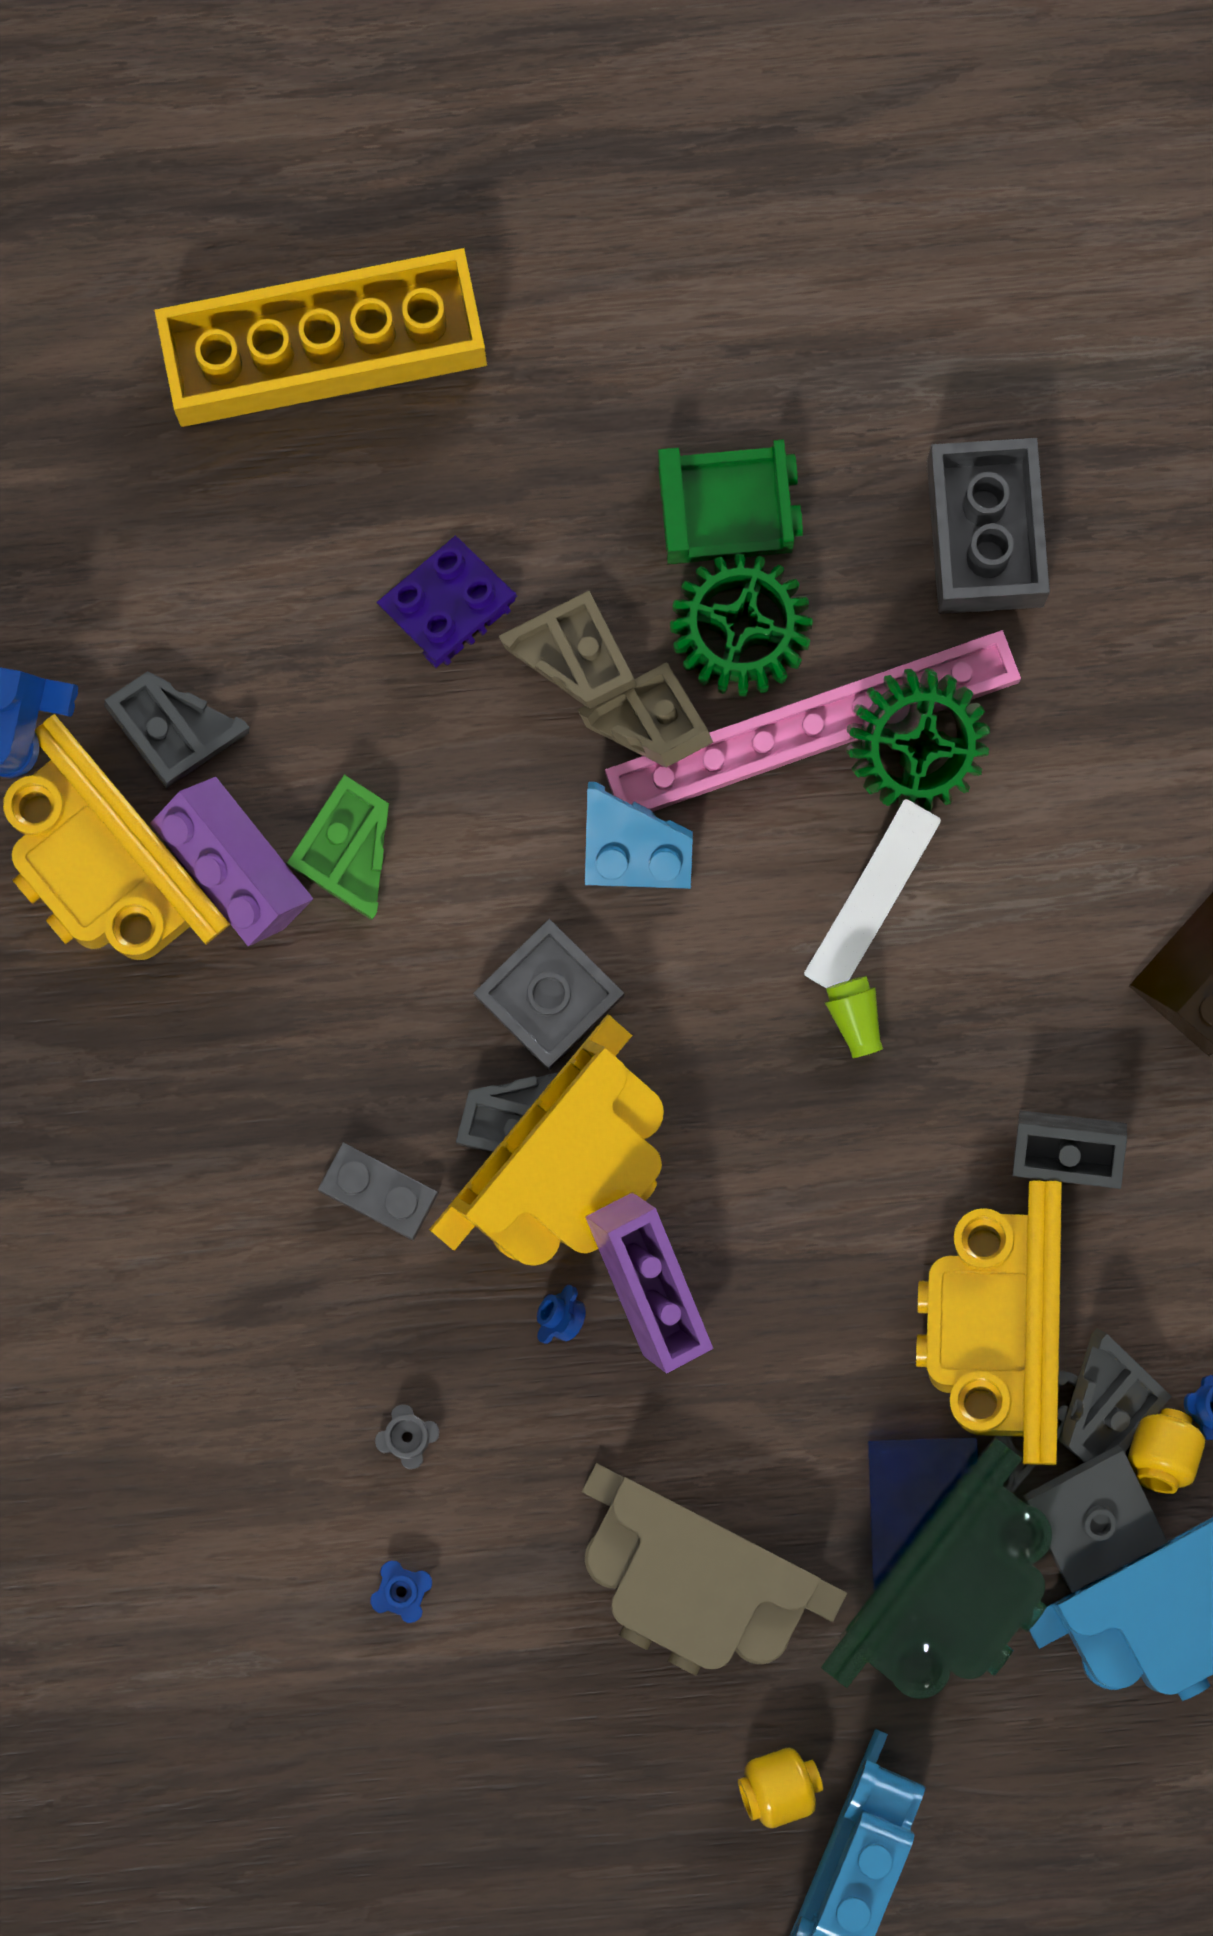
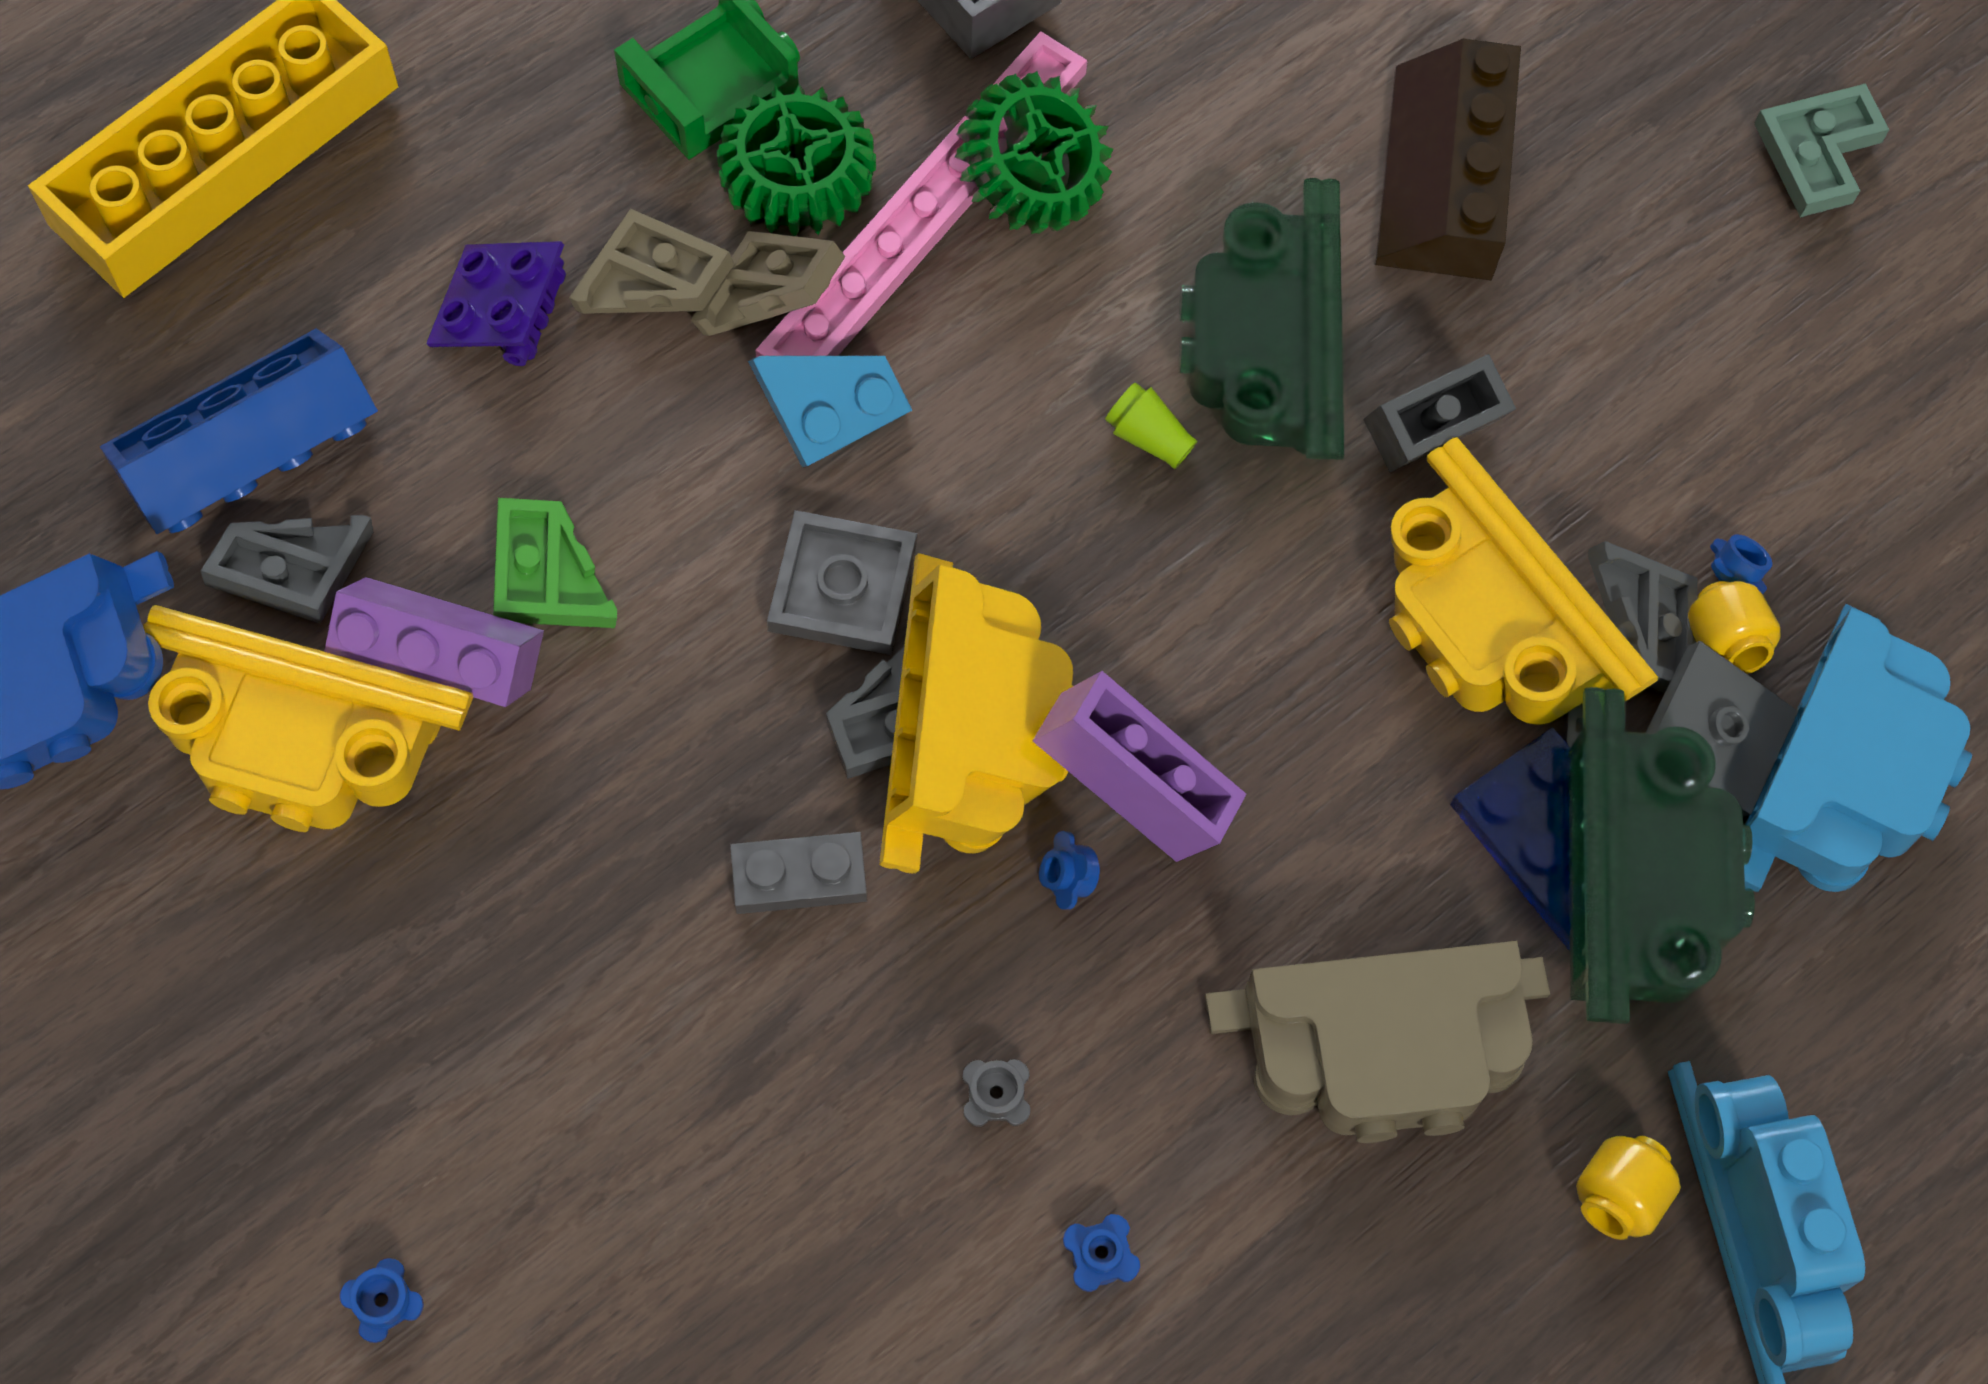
camera: 40 degrees left, 15 degrees down
white sticker [804,799,941,988] -> none
none -> blue slope [99,328,378,534]
none -> clear green brick [1179,178,1344,460]

